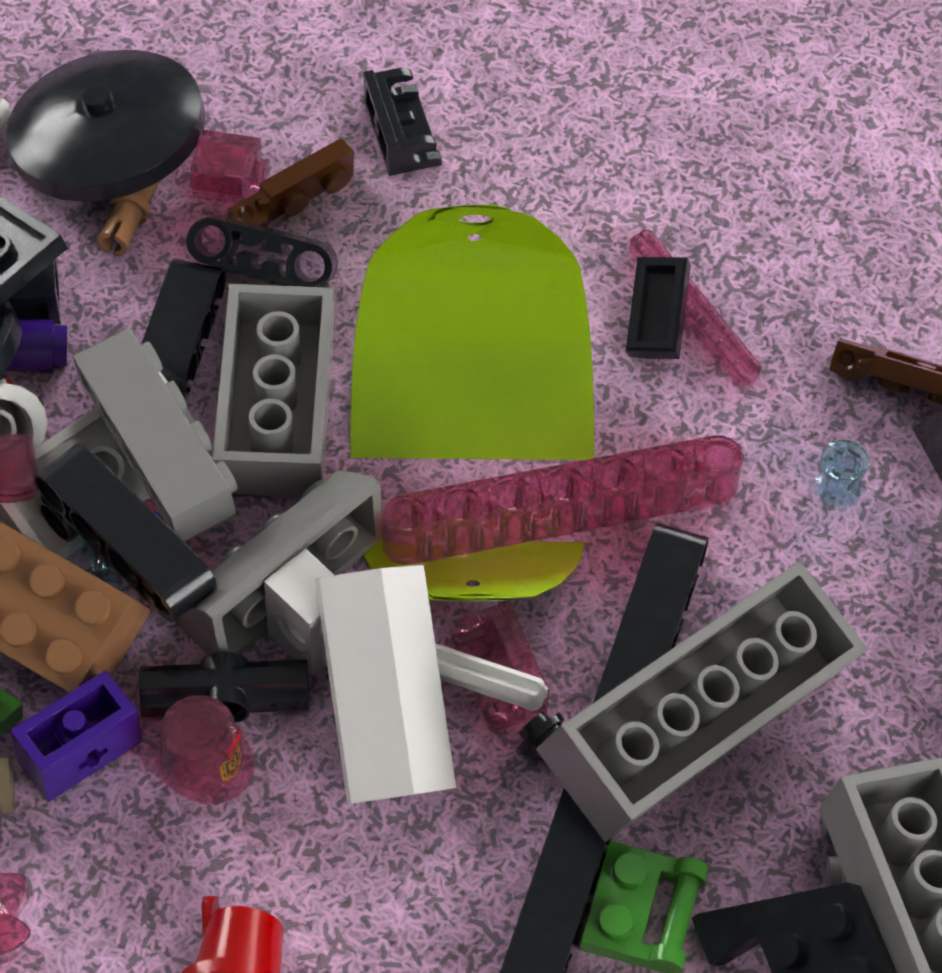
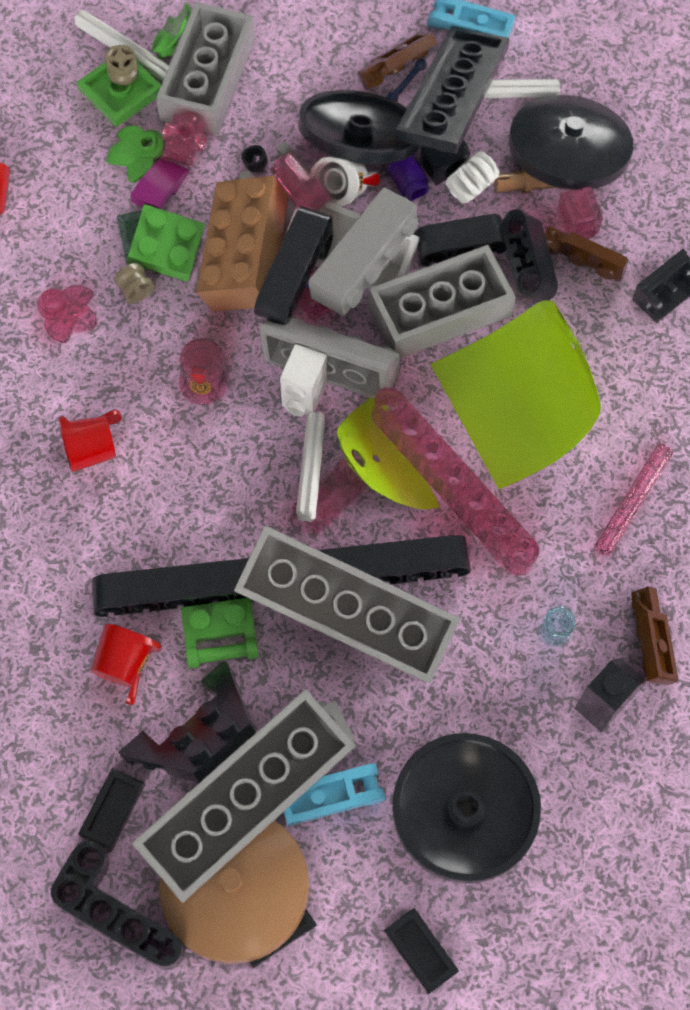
camera: 65 degrees right, 10 degrees up
dark purple brick [10,670,143,802] -> none
black piece [139,652,309,723] -> none
white slope [315,565,456,804] -> none
black plate [517,711,565,763] -> none
black tile [626,257,691,359] -> none
none -> white gear [446,151,500,204]

